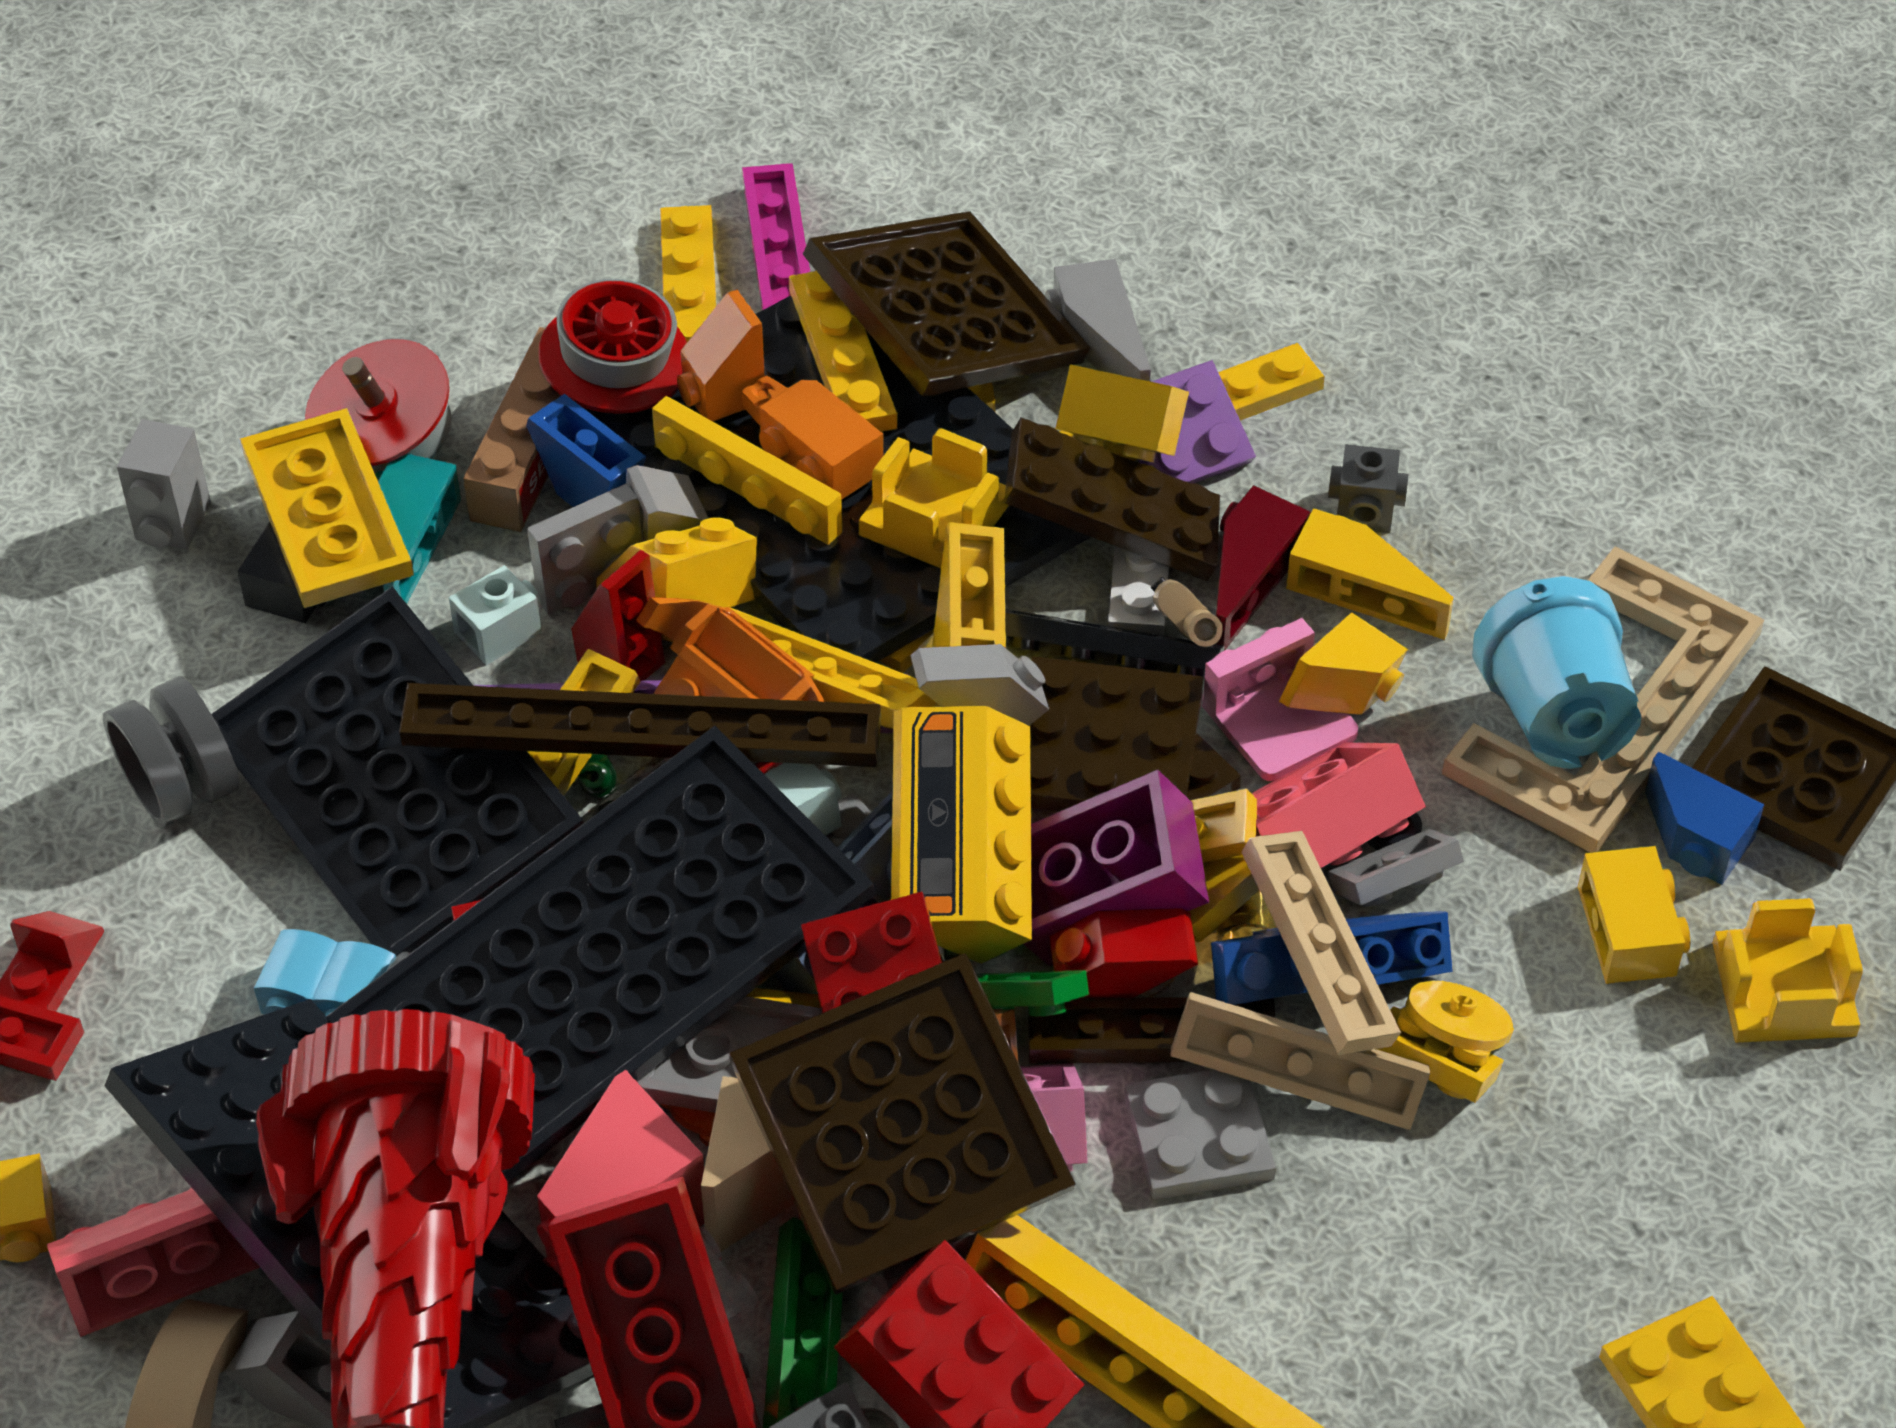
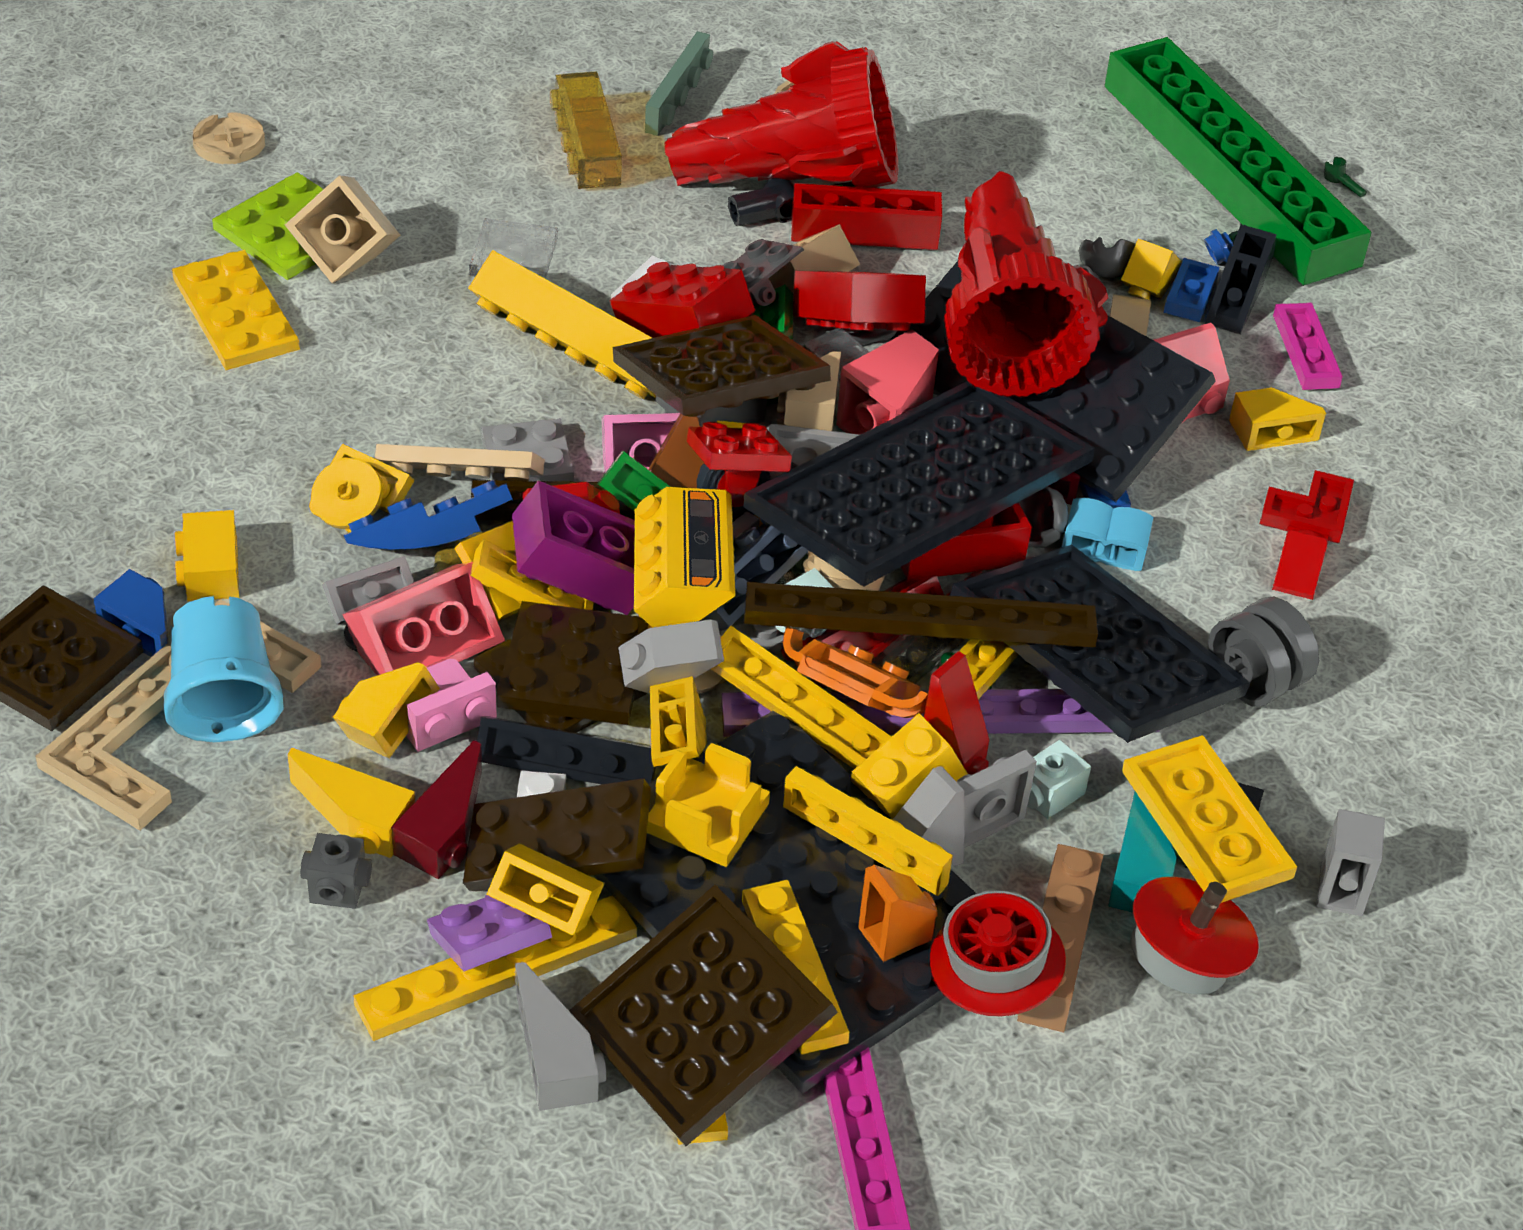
camera: 175 degrees right, 5 degrees down
blue slope [526,394,646,507] -> none
yellow plate [660,205,716,342] -> none
orange hinge [742,375,884,500] -> none
tan piece [1150,576,1223,647] -> none
tan plate [1242,831,1401,1055] -> none
yellow panel [1712,898,1863,1043] -> none

